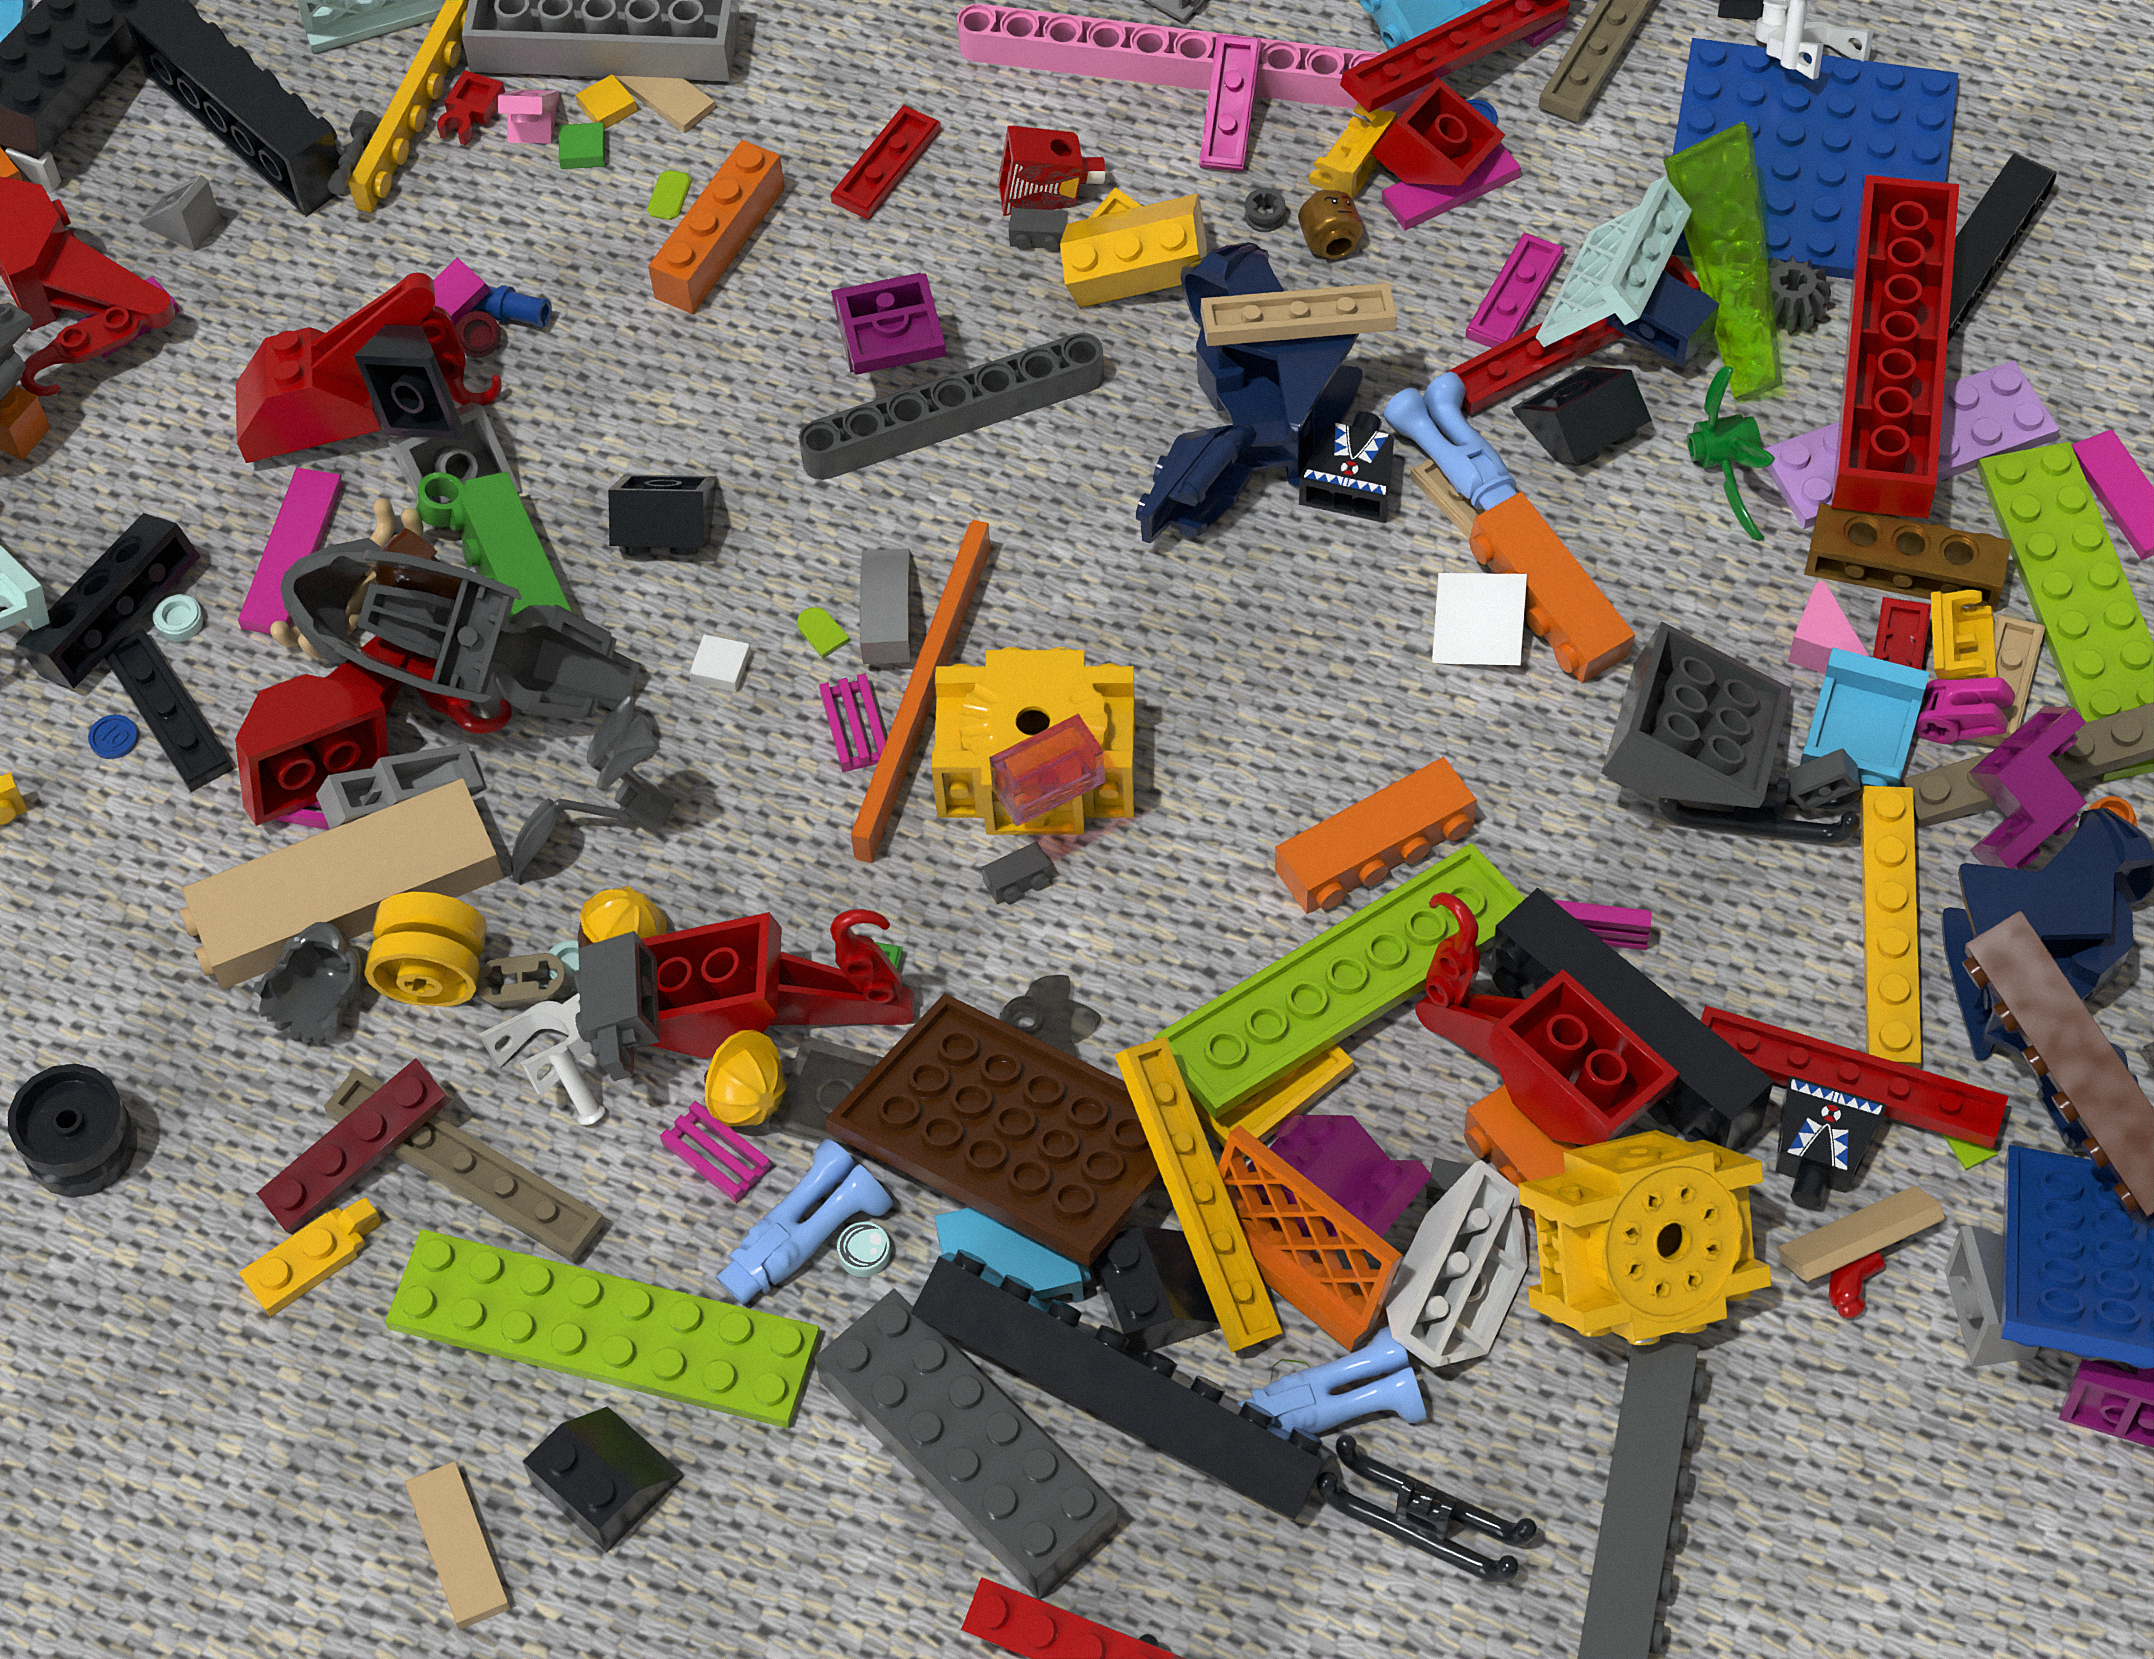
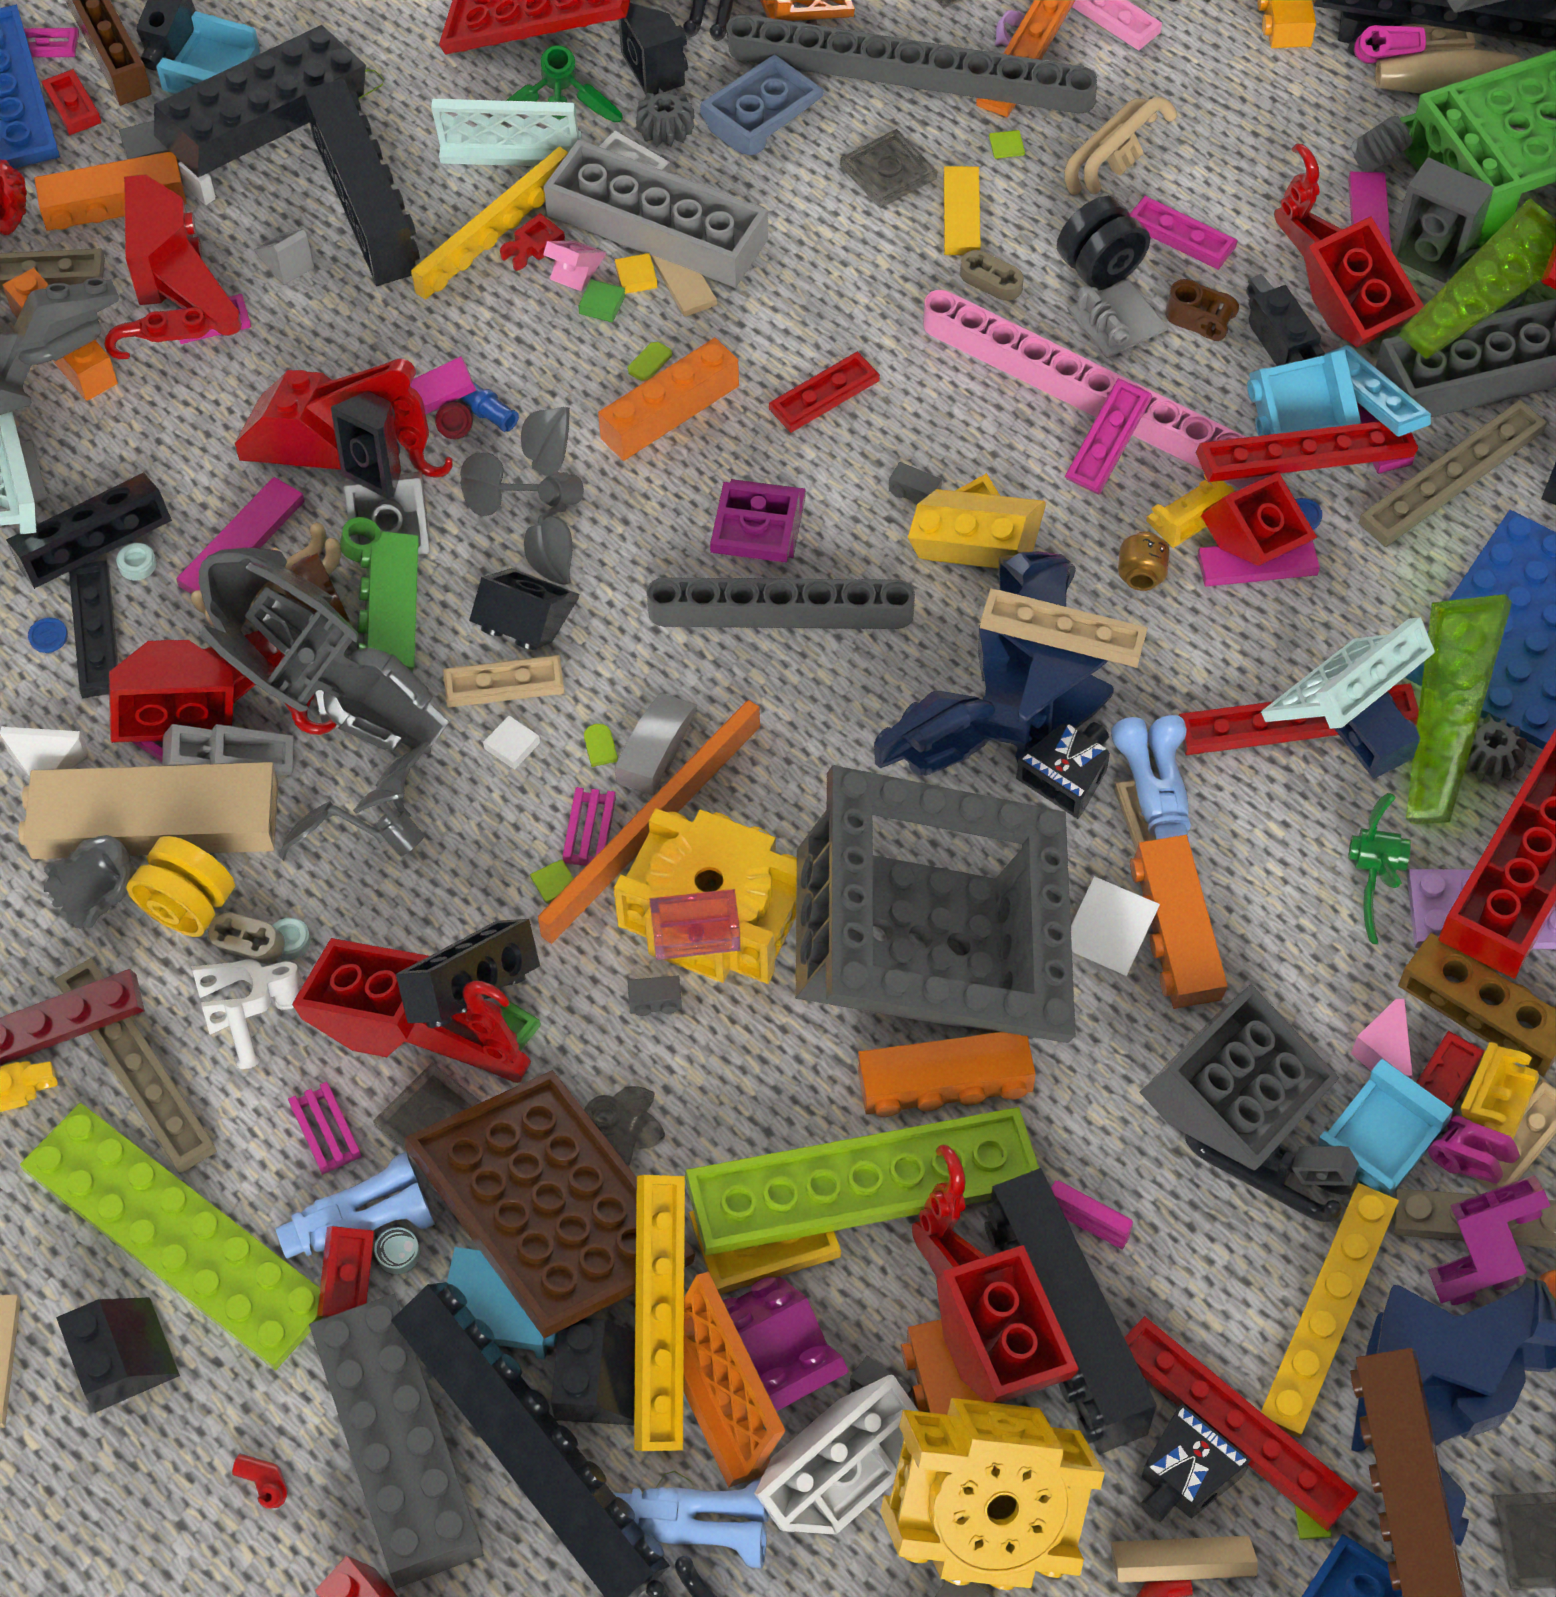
camera: 20 degrees right, 0 degrees up
dark grey piece [328,110,381,195] -> none
dark grey hinge [574,931,660,1081] -> none
yellow piece [577,886,667,948] -> none
yellow piece [703,1030,787,1127] -> none
red torso [998,126,1105,216] -> none
dark grey bush [1245,188,1285,233] -> none
dark pink tile [1465,232,1565,348] -> none
black slope [1511,366,1652,466] -> none
none -> white slope [0,727,88,778]
none -> red arm [232,1453,288,1509]
none -> red plate [317,1226,374,1317]
none -> black brick [396,919,540,1028]
none -> tan tile [443,655,565,708]
none -> dark grey plant [460,407,584,585]
none -> lime piece [530,859,574,904]
none -> dark grey plate [795,765,1076,1043]

